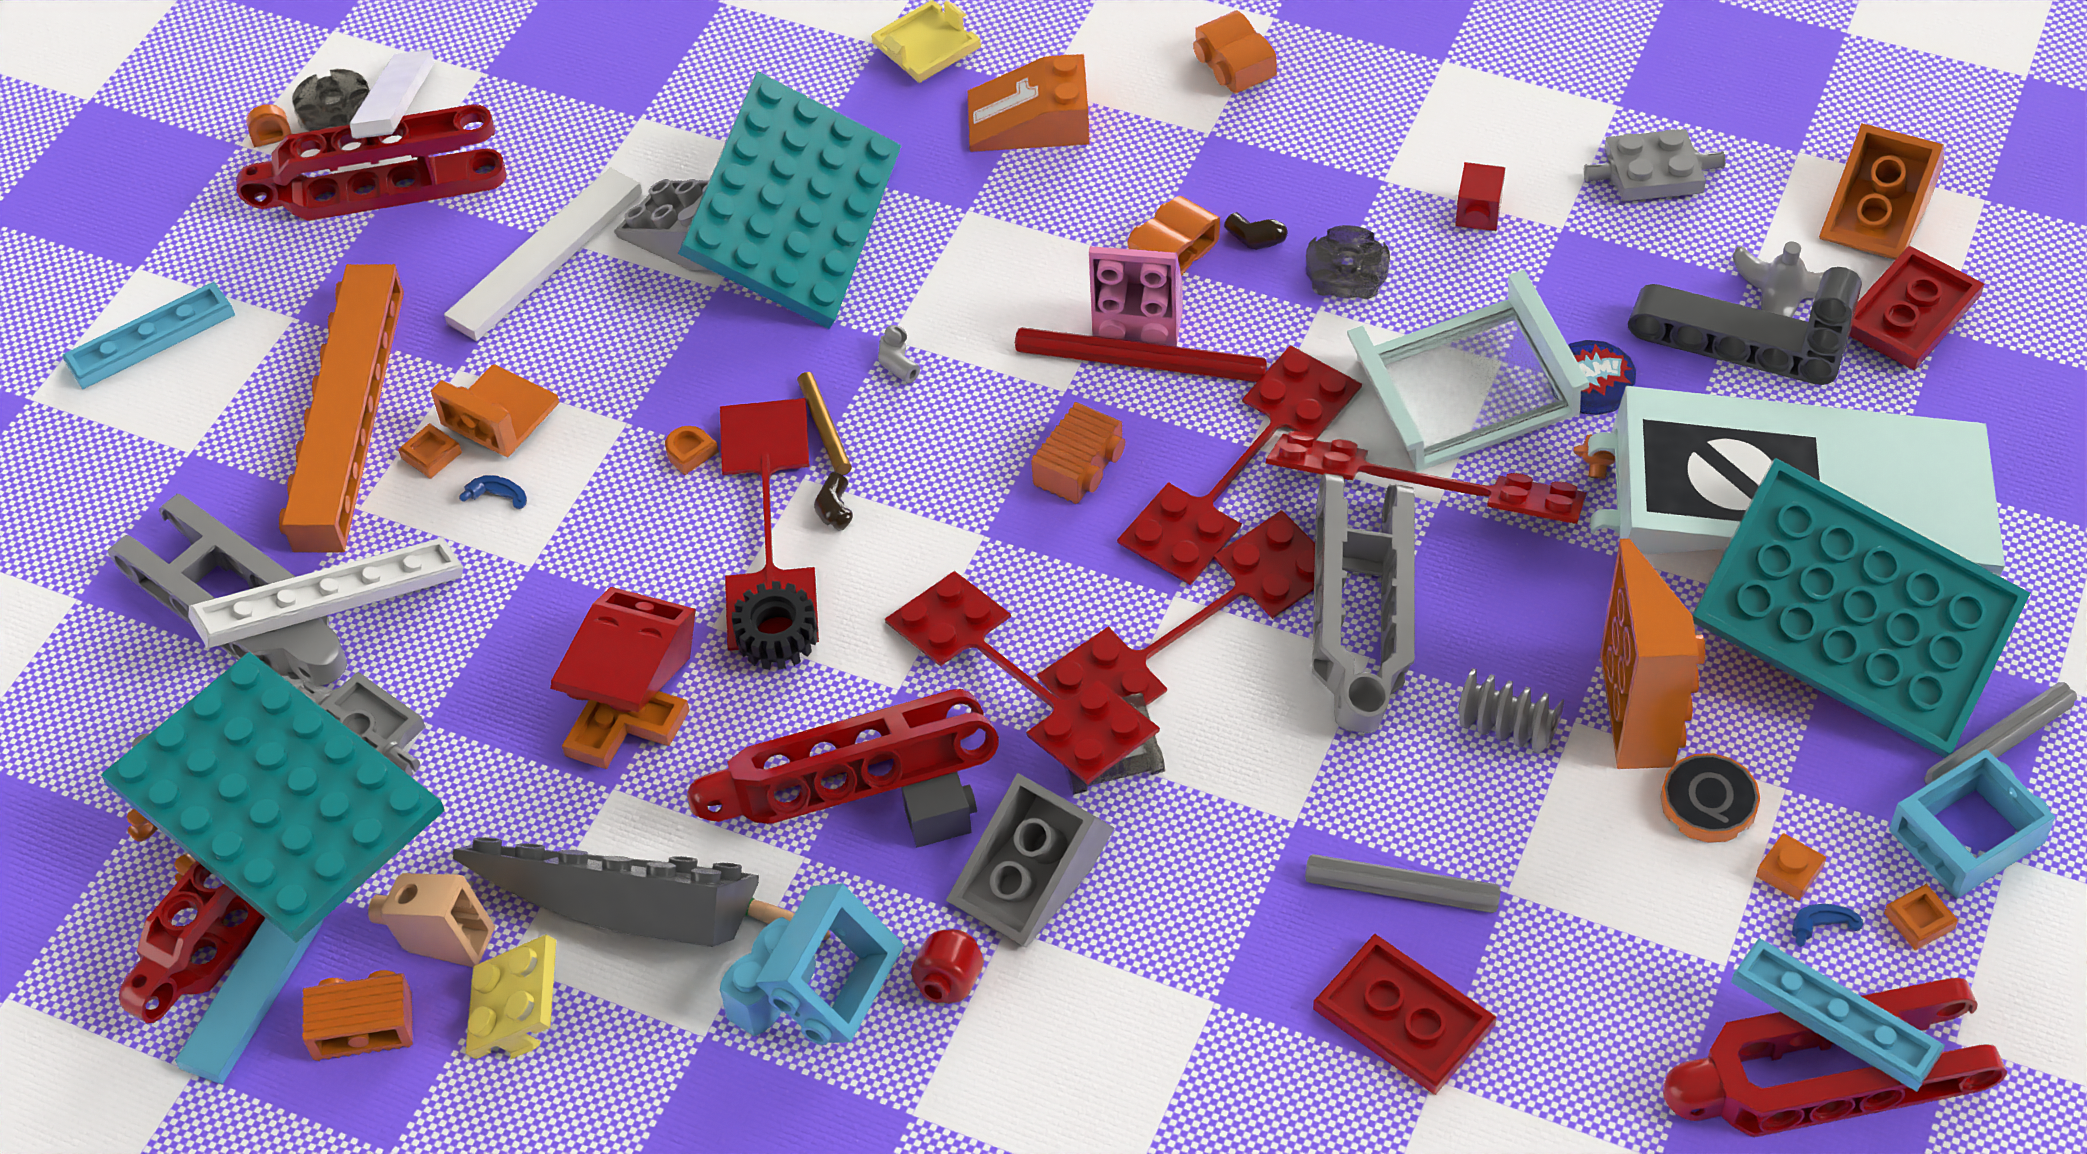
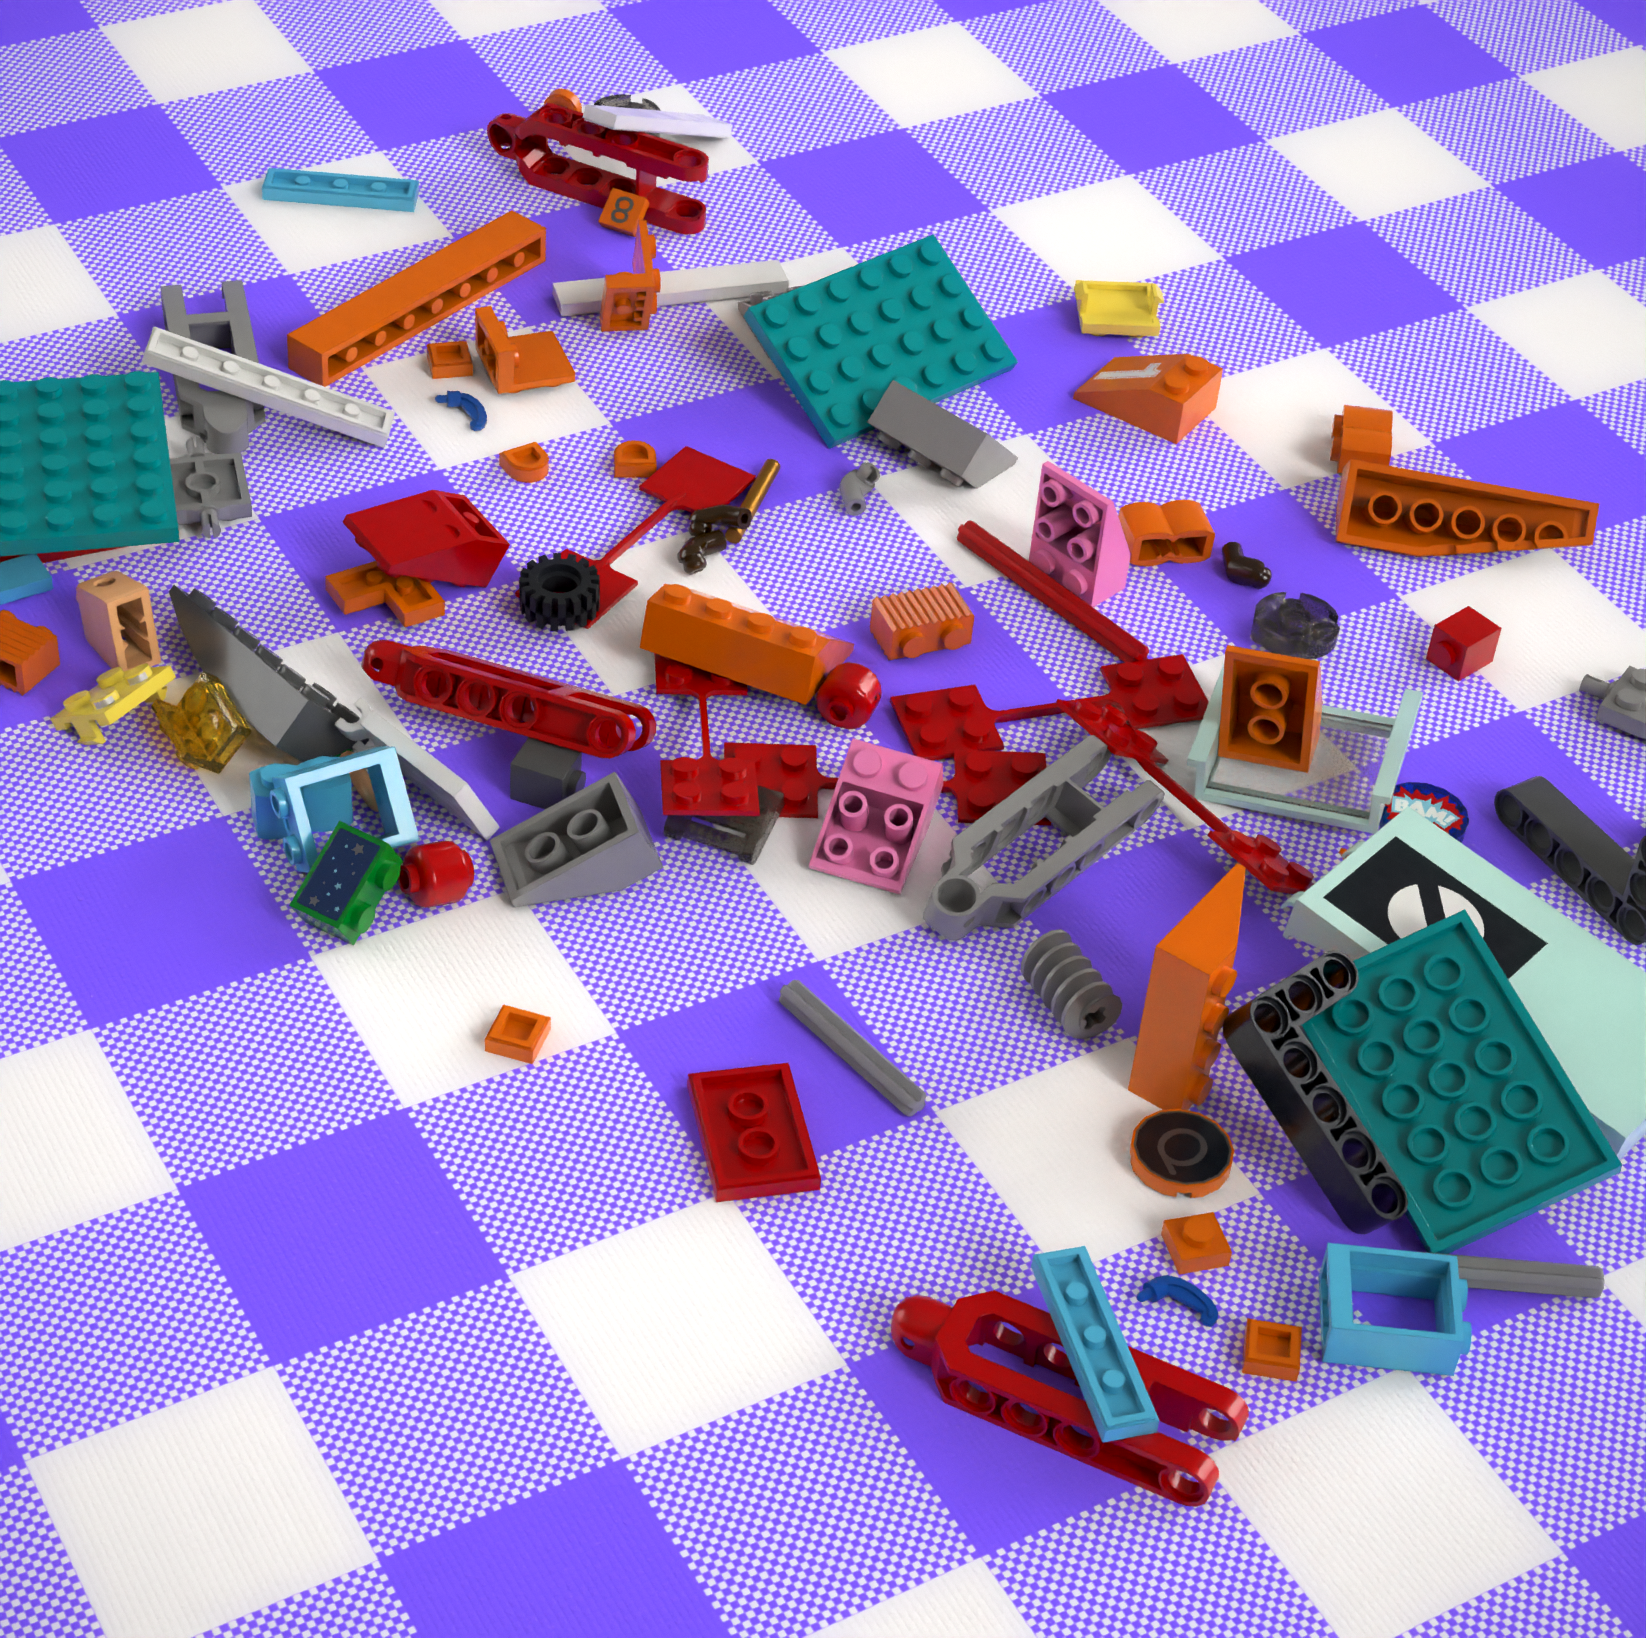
camera: 30 degrees right, 10 degrees down
none -> clear yellow bracket [151,671,252,774]
none -> brick [289,821,403,946]
none -> white tile [334,697,500,841]
none -> orange tile [485,1004,551,1064]
none -> orange tile [499,442,549,483]
none -> orange tile [598,188,650,237]
none -> orange bracket [600,220,661,332]
none -> orange slope [639,583,855,705]
none -> dark brown arm [688,504,752,536]
none -> bright pink slope [809,738,943,894]
none -> red head [816,662,882,729]
none -> light grey slope [867,380,1018,488]
none -> orange slope [1218,645,1323,773]
none -> black beam [1223,950,1408,1234]
none -> orange wedge [1335,459,1600,557]

